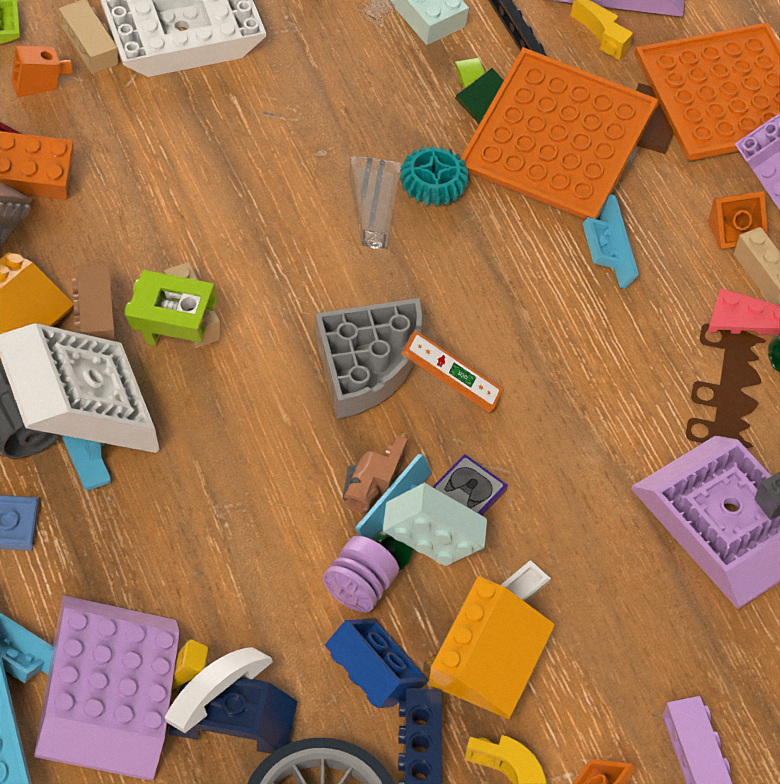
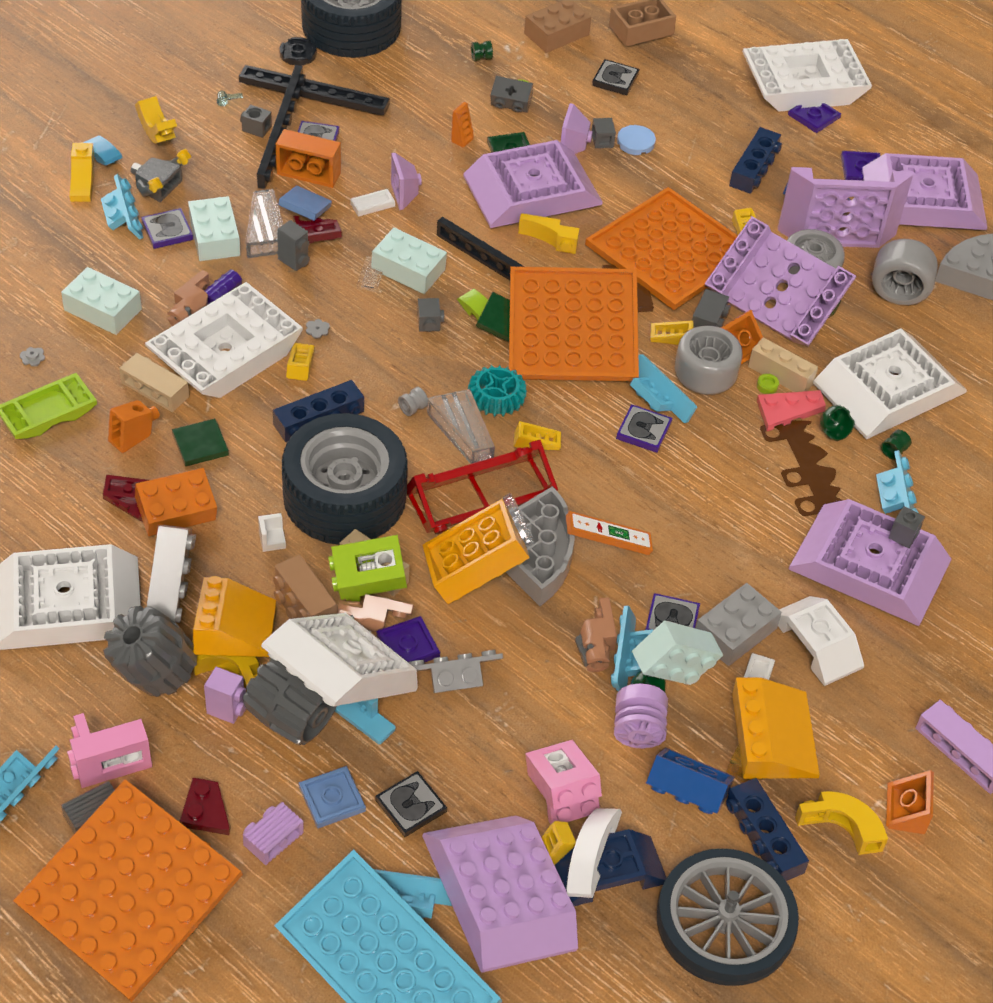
camera: 25 degrees left, 5 degrees down
none -> dark green tile [172,419,229,467]
none -> white panel [258,513,286,552]
none -> dark blue brick [273,380,364,442]
none -> black wheel [282,413,408,545]
none -> yellow slope [286,343,315,381]
none -> light grey plant [306,319,330,338]
none -> plate [337,594,414,632]
none -> tile [375,771,447,838]
none -> dark purple tile [376,616,440,663]
none -> light grey wheel [398,387,429,416]
none -> red windscreen [407,439,558,534]
none -> light grey bracket [409,650,503,693]
none -> dark grey brick [417,298,444,332]
none -> light orange slope [422,499,530,604]
none -> clear tile [503,493,534,546]
none -> yellow slope [513,421,561,450]
none -> bright pink brick [525,740,602,824]
none -> tile [616,404,673,453]
none -> yellow slope [650,321,694,345]
none -> light grey wheel [675,326,742,395]
none -> dark grey brick [692,289,731,328]
none -> light grey brick [696,583,782,667]
none -> lime tile [757,374,779,394]
none -> white slope [778,596,864,686]

